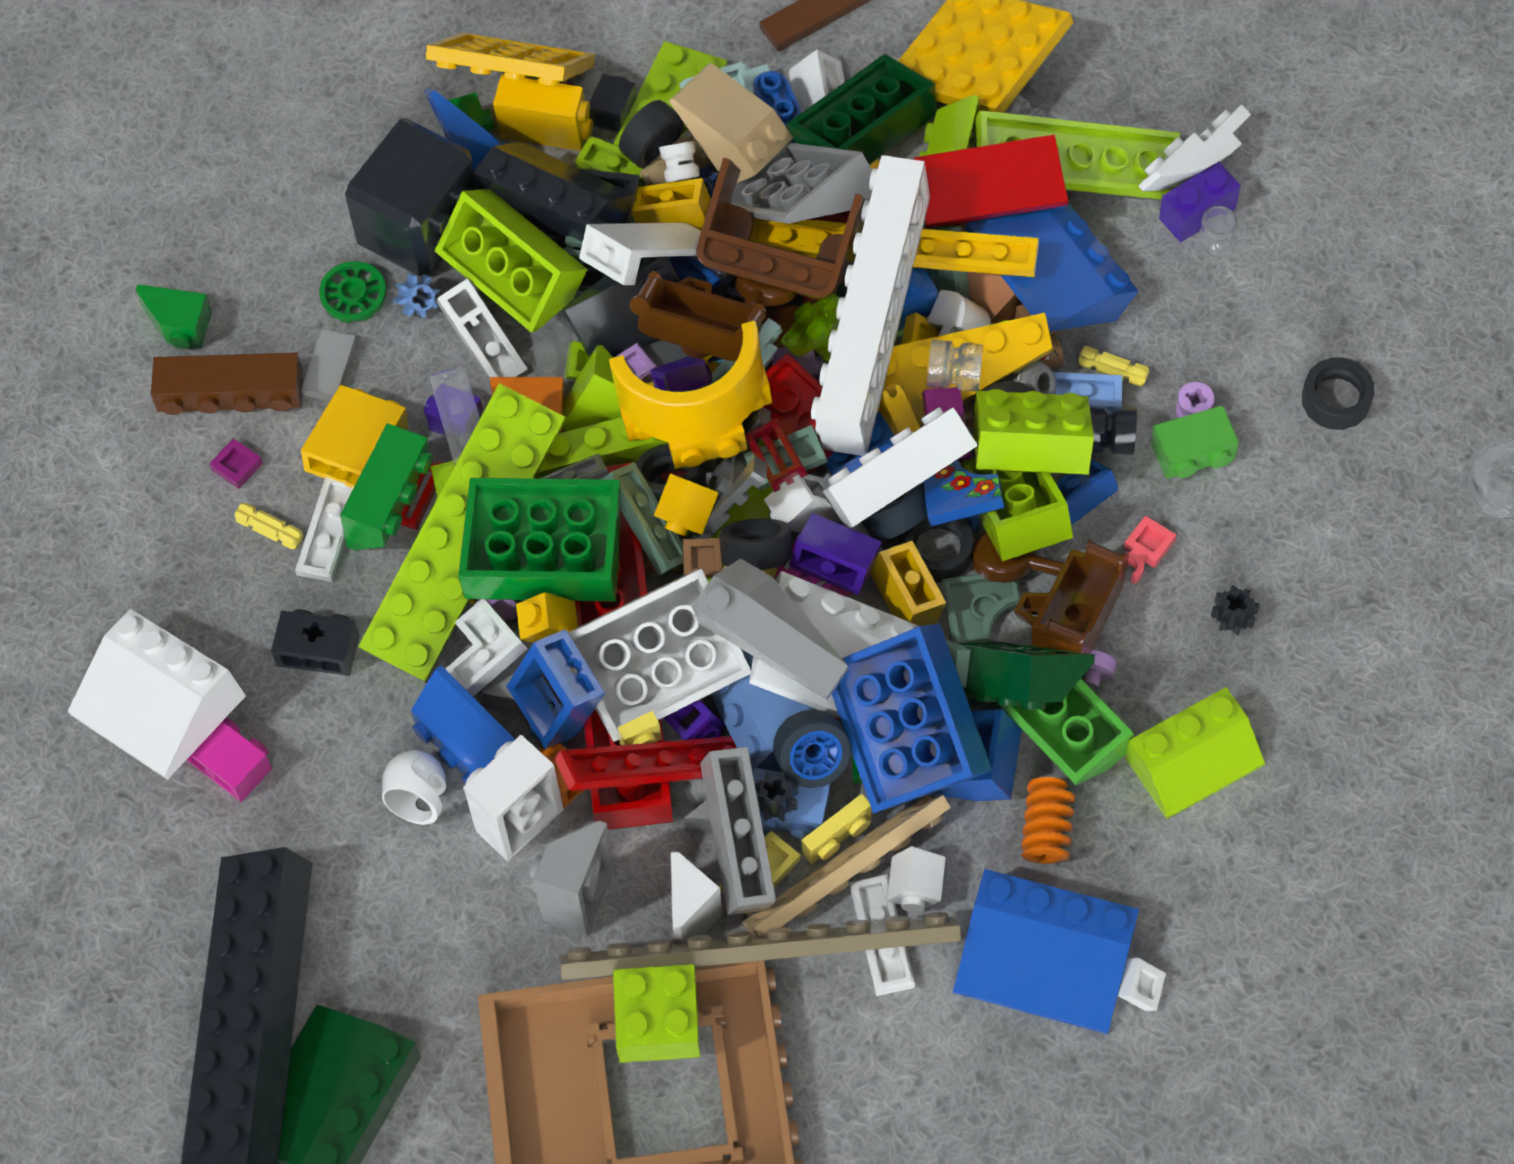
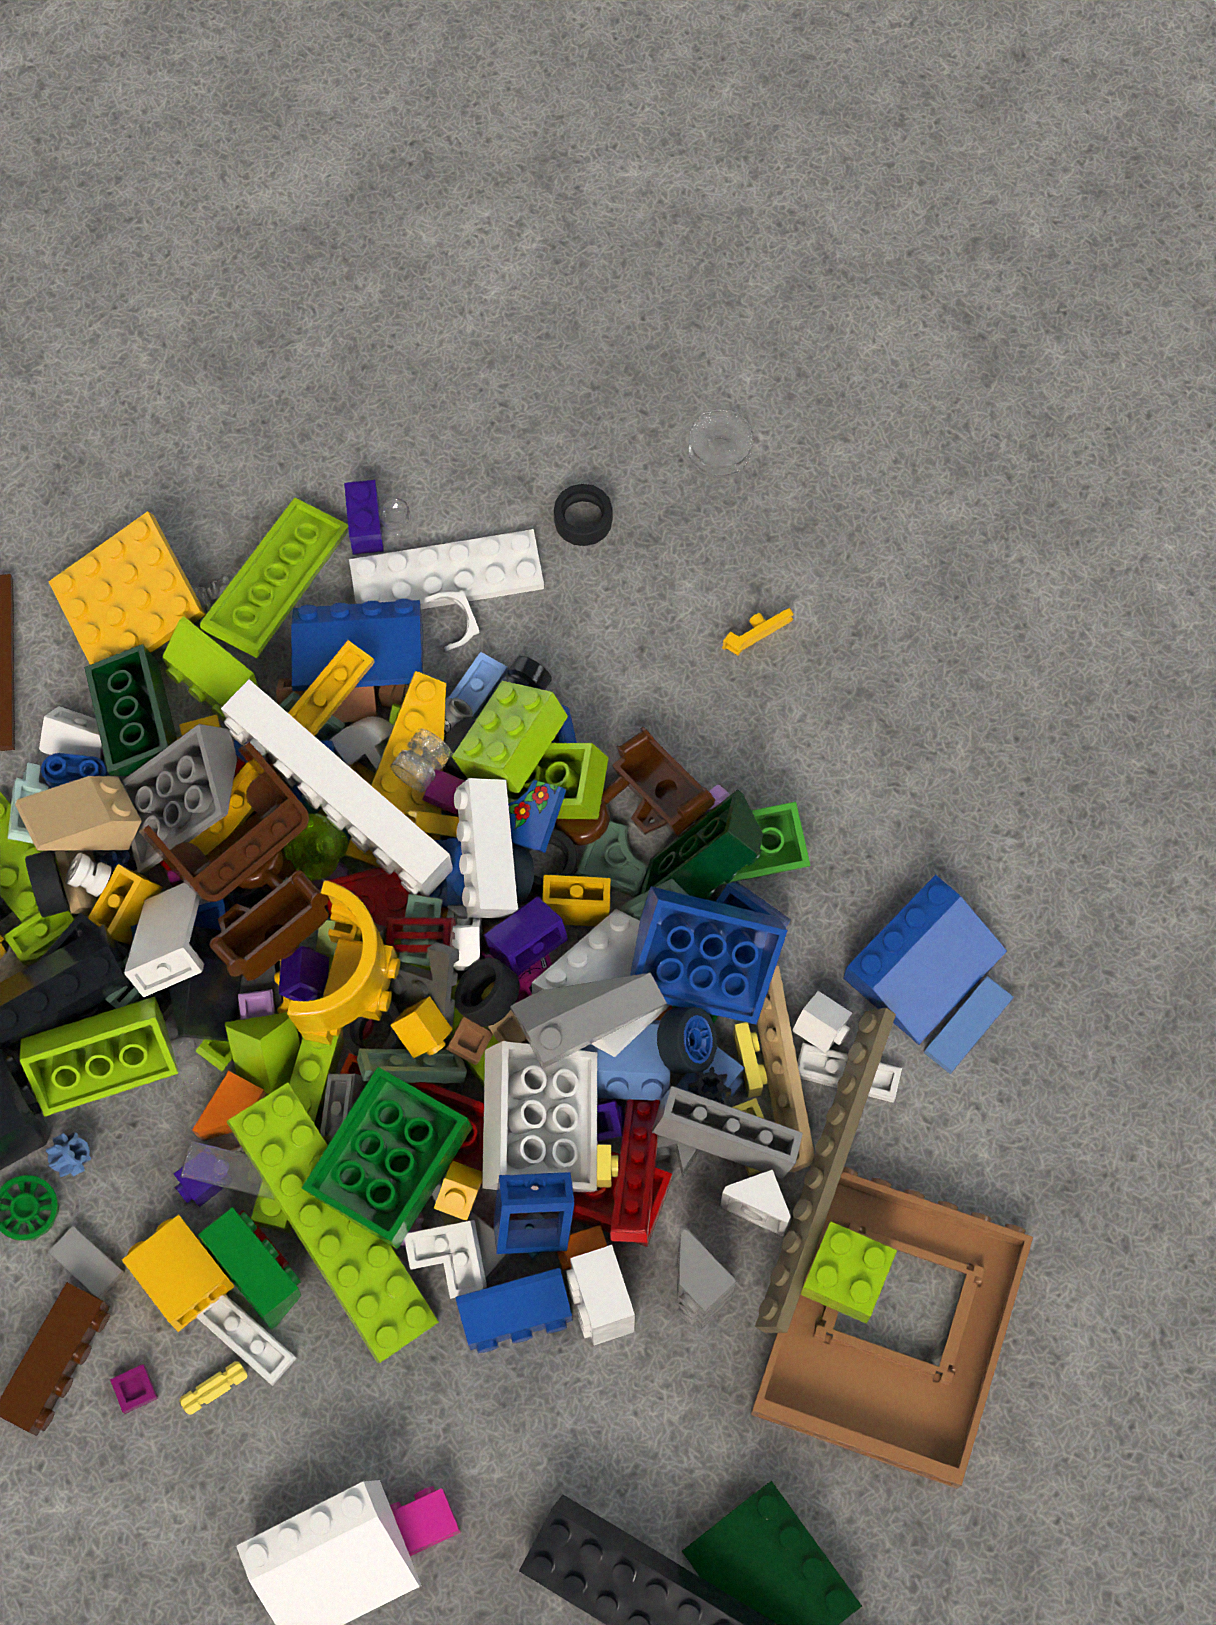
camera: 65 degrees left, 5 degrees up
black brick [271,609,360,676] -> none
white helmet [382,750,446,825] -> none
white slope [436,278,528,378] -> none
red tile [913,134,1068,229] -> none
orange piece [1021,777,1075,864] -> none
light yellow axle [1078,346,1149,387] -> none
white plate [1118,958,1166,1011] -> none
coral plate [1124,515,1177,584] -> none
lime slope [1125,687,1265,820] -> none
white slope [1138,104,1251,191] -> none
bright green brick [1150,405,1239,479] -> none
lavender wheel [1175,382,1215,418] -> none
black gear [1211,585,1260,635] -> none
none -> white plate [349,529,544,609]
none -> white cap [424,590,479,652]
none -> yellow piece [722,608,794,656]
none -> medium blue tile [924,976,1014,1074]

